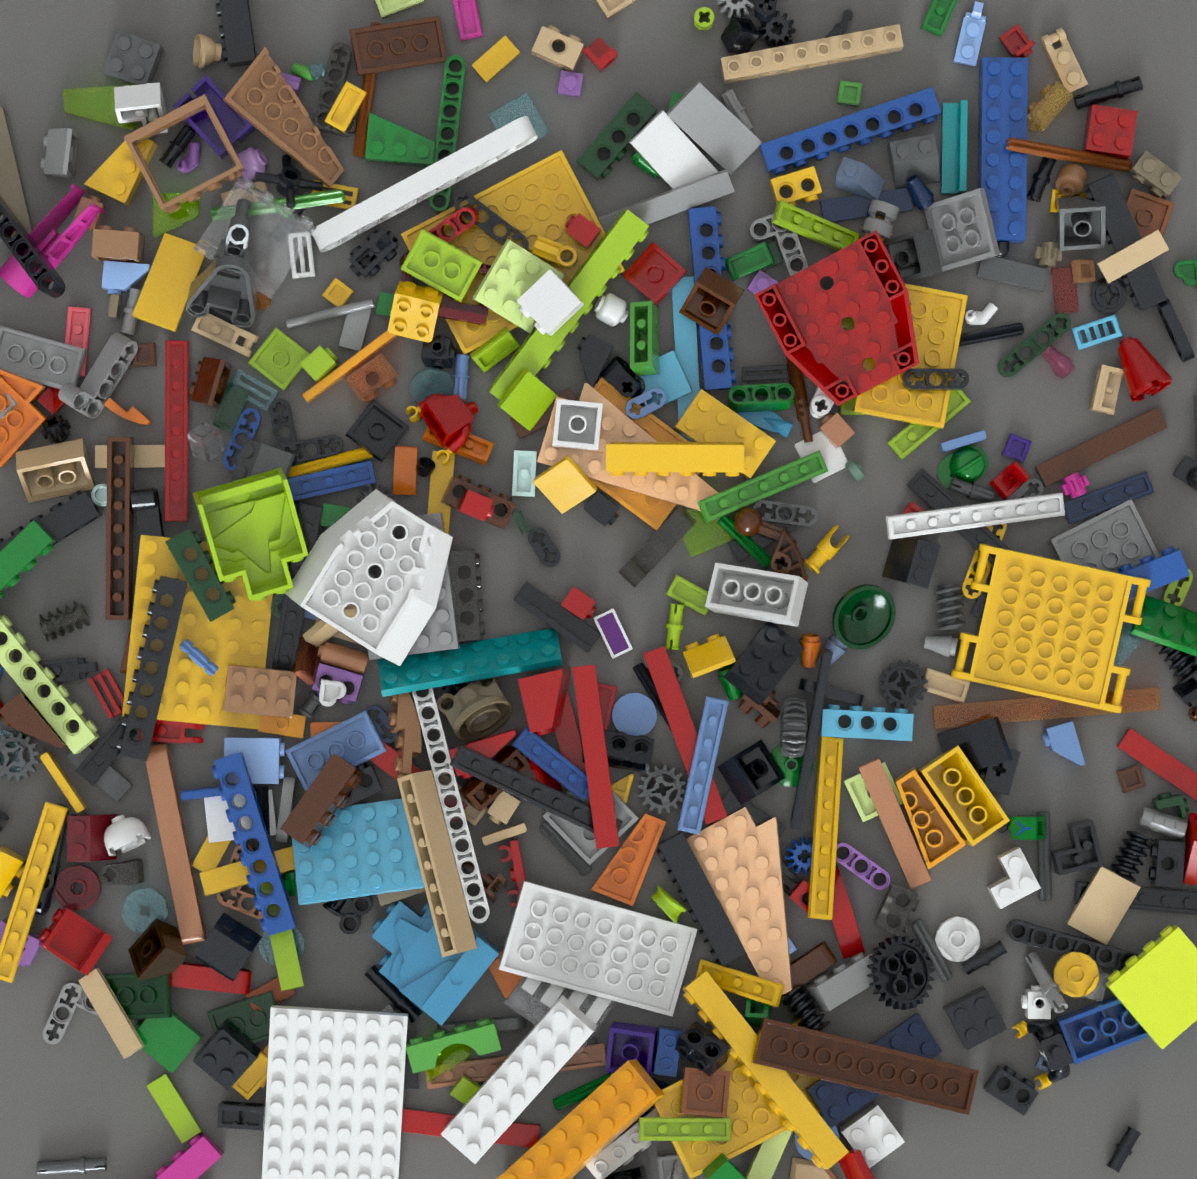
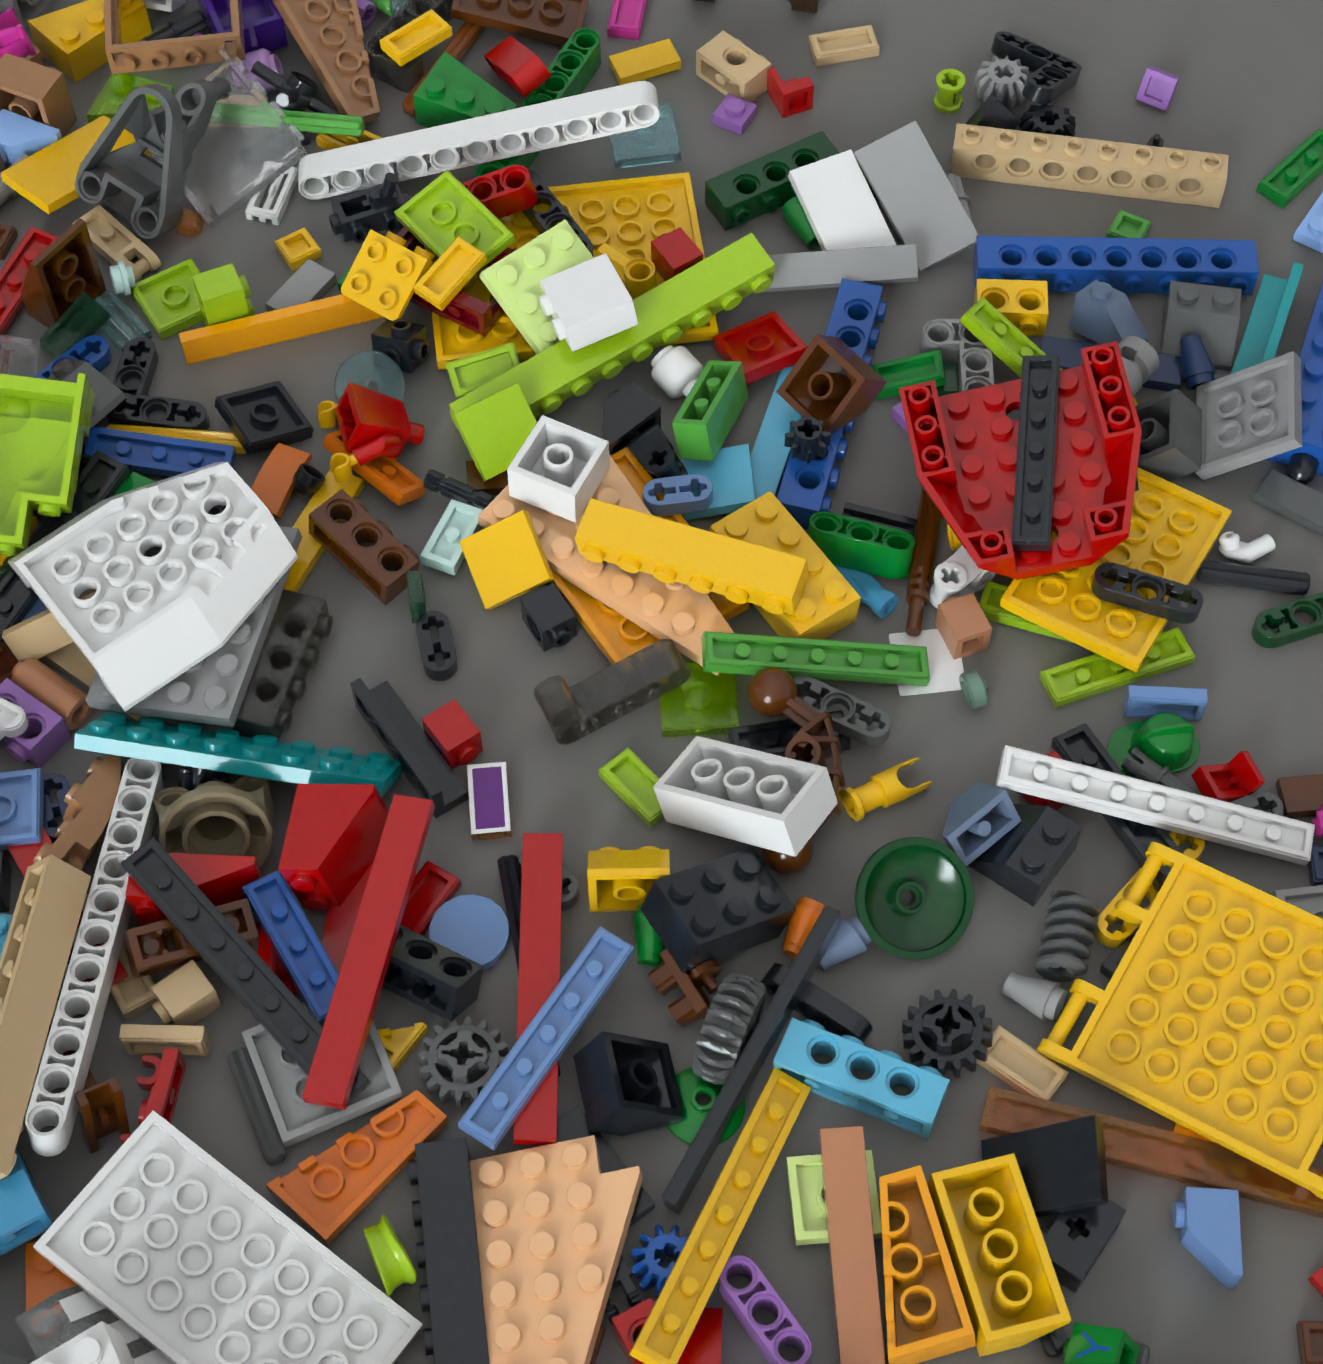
camera: 20 degrees right, 30 degrees down
light grey bar [286,298,375,328] -> none
clear orange brick [345,353,399,403] -> none
medium blue axle [452,354,470,400] -> none
red brick [457,490,495,521] -> none
lime pin [665,603,685,650] -> none
green axle [718,514,772,568] -> none
dark purple tile [1001,433,1032,463] -> none
none -> light aqua plate [109,260,136,296]
none -> yellow tile [413,236,487,311]
none -> black axle [423,469,494,510]
none -> red beam [484,36,551,98]
none -> black gear [784,415,831,463]
none -> sand blue slope [943,781,1022,867]
none -> black tile [1012,355,1061,551]

